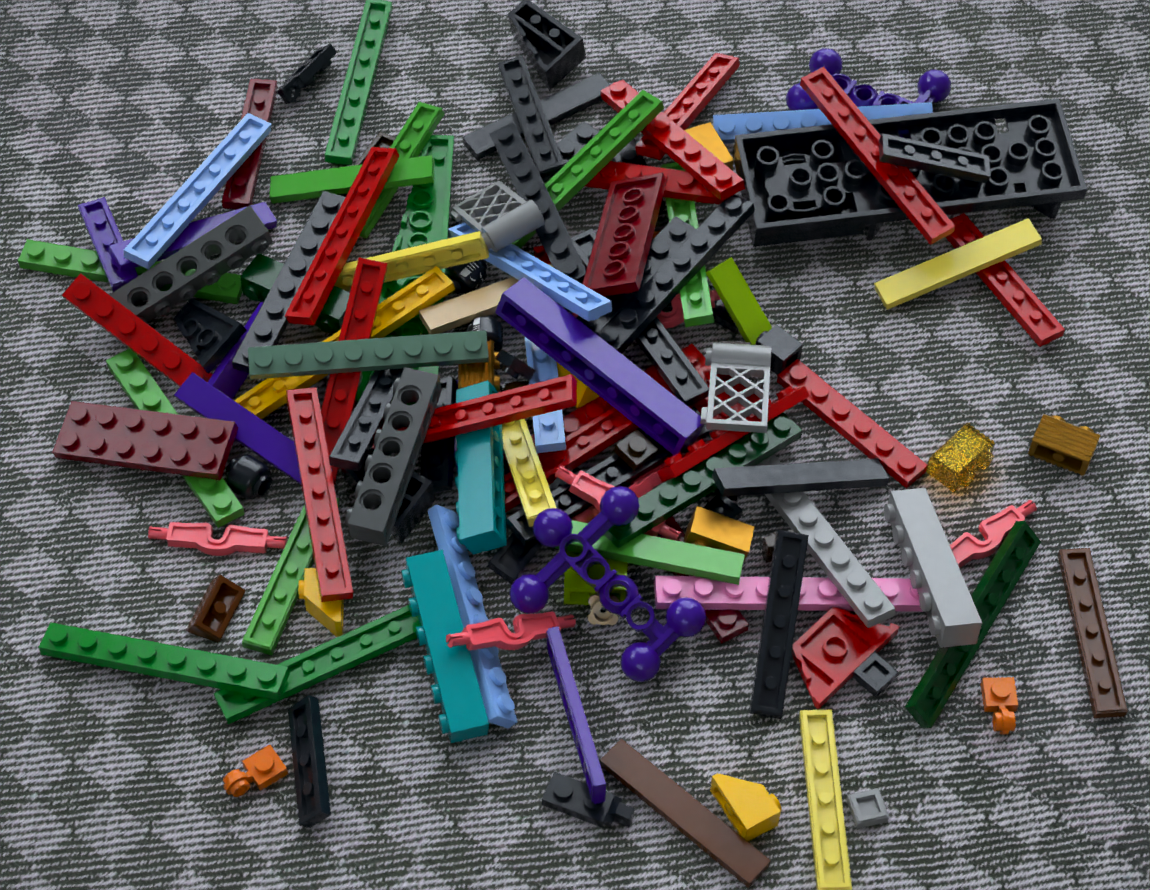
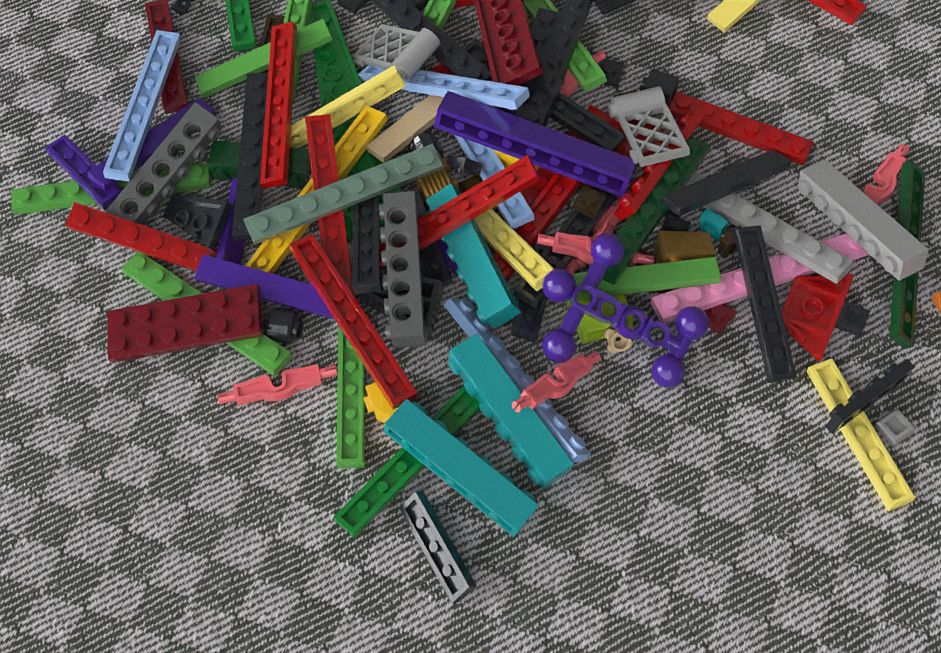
camera: 15 degrees left, 5 degrees up
green plate [38,622,290,700] -> none
reddish brown slope [186,574,246,642] -> none
orange plate [223,744,288,797] -> none
black head [445,259,487,294] -> none
black hinge [542,772,635,828] -> none
dark purple tile [546,626,606,804] -> none
reddish brown tile [600,738,771,888] -> none
lime tile [705,257,772,345] -> none
yellow slope [710,773,782,841] -> none
clear yellow brick [926,423,995,493] -> none
pearl gold brick [1028,414,1100,476] -> none
none -> teal brick [383,399,539,537]
none -> teal plate [698,208,728,242]
none -> black plate [825,359,915,434]

